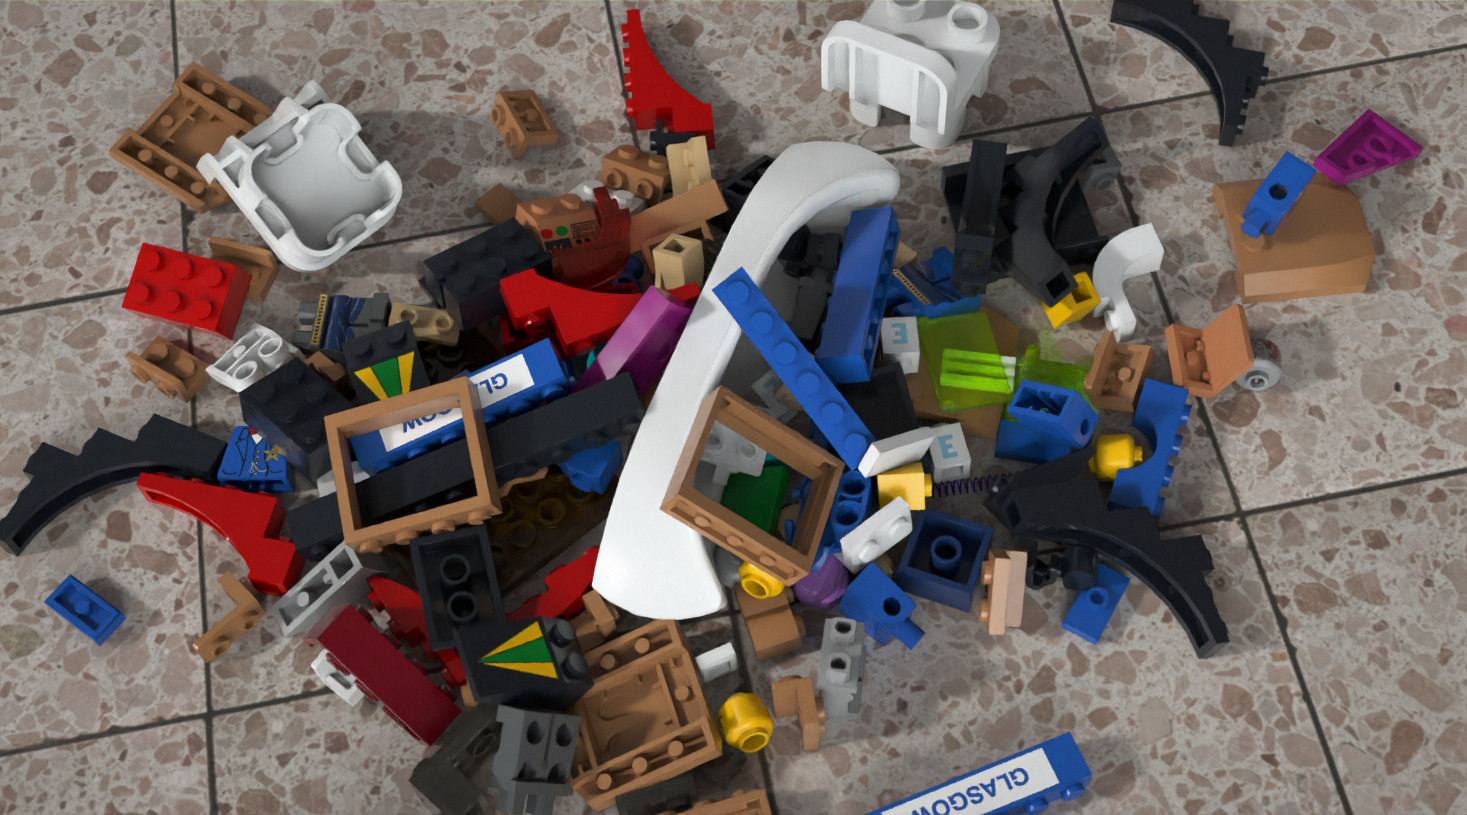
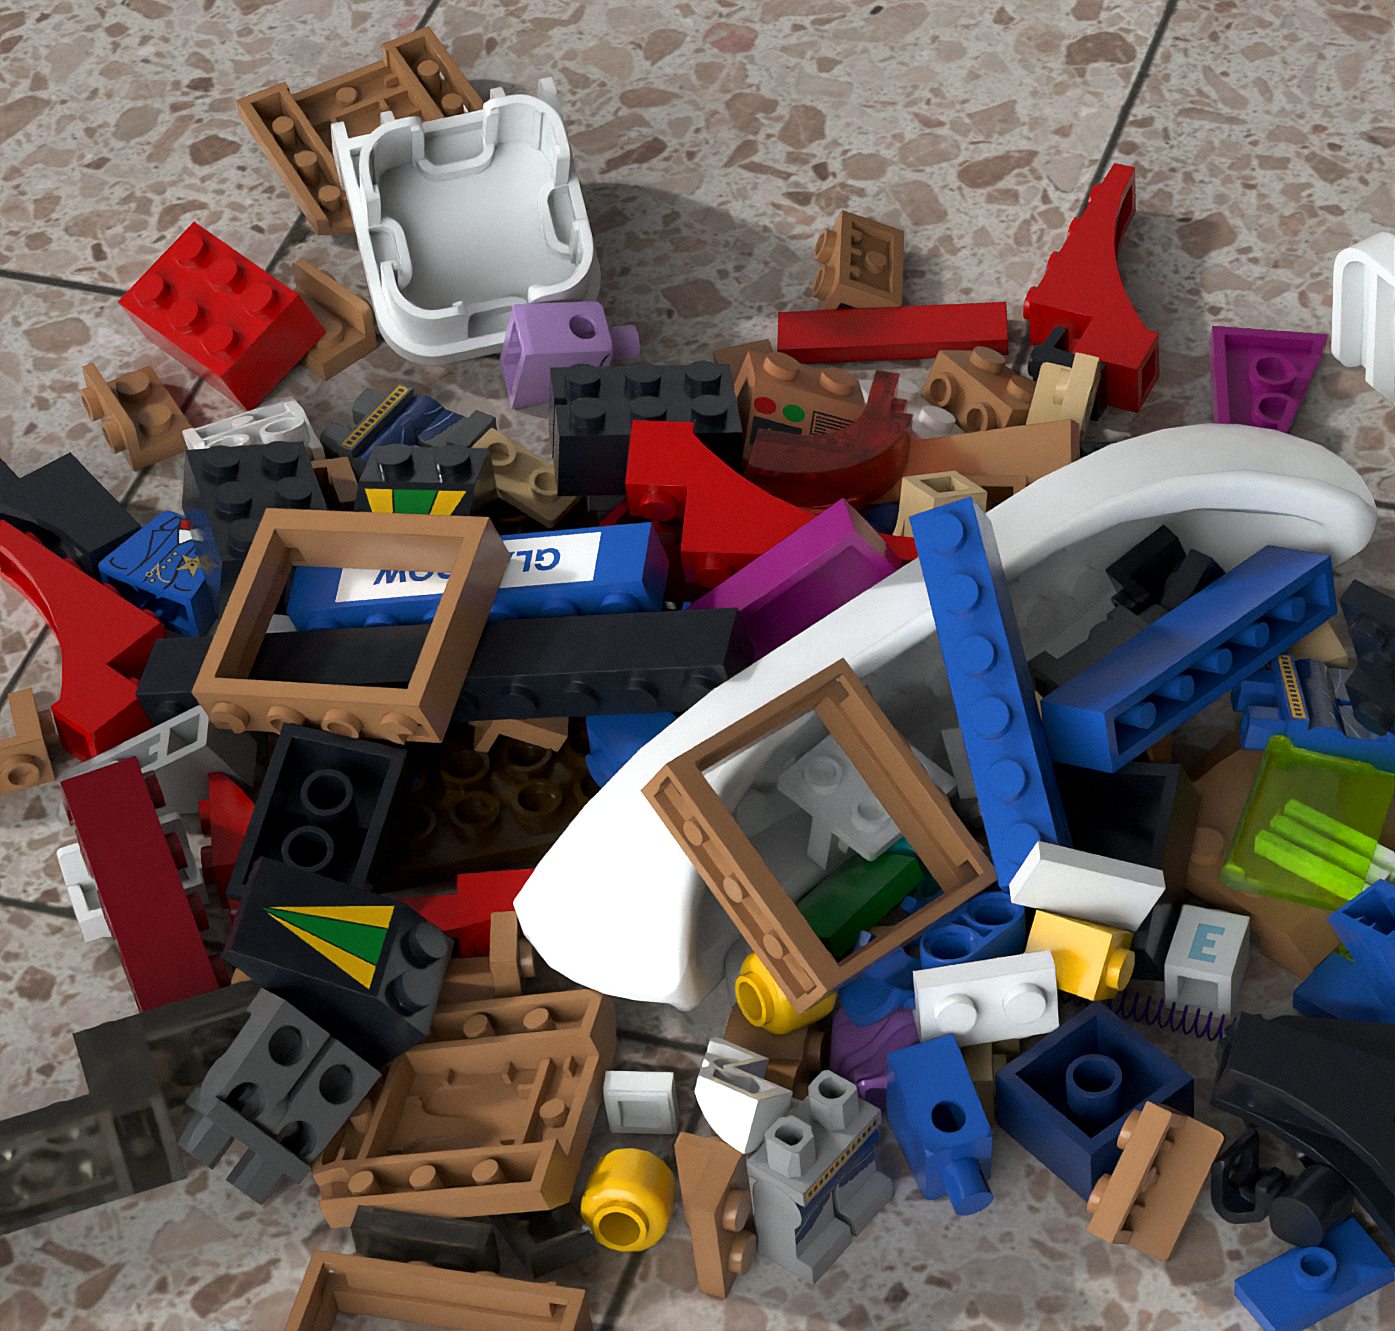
camera: 30 degrees right, 15 degrees down
white brick [879,316,920,375] -> none
none -> lavender torso [500,301,640,409]
none -> white slope [694,1037,802,1154]
none -> red tile [777,302,1008,364]
none -> magenta wing [1209,326,1328,434]

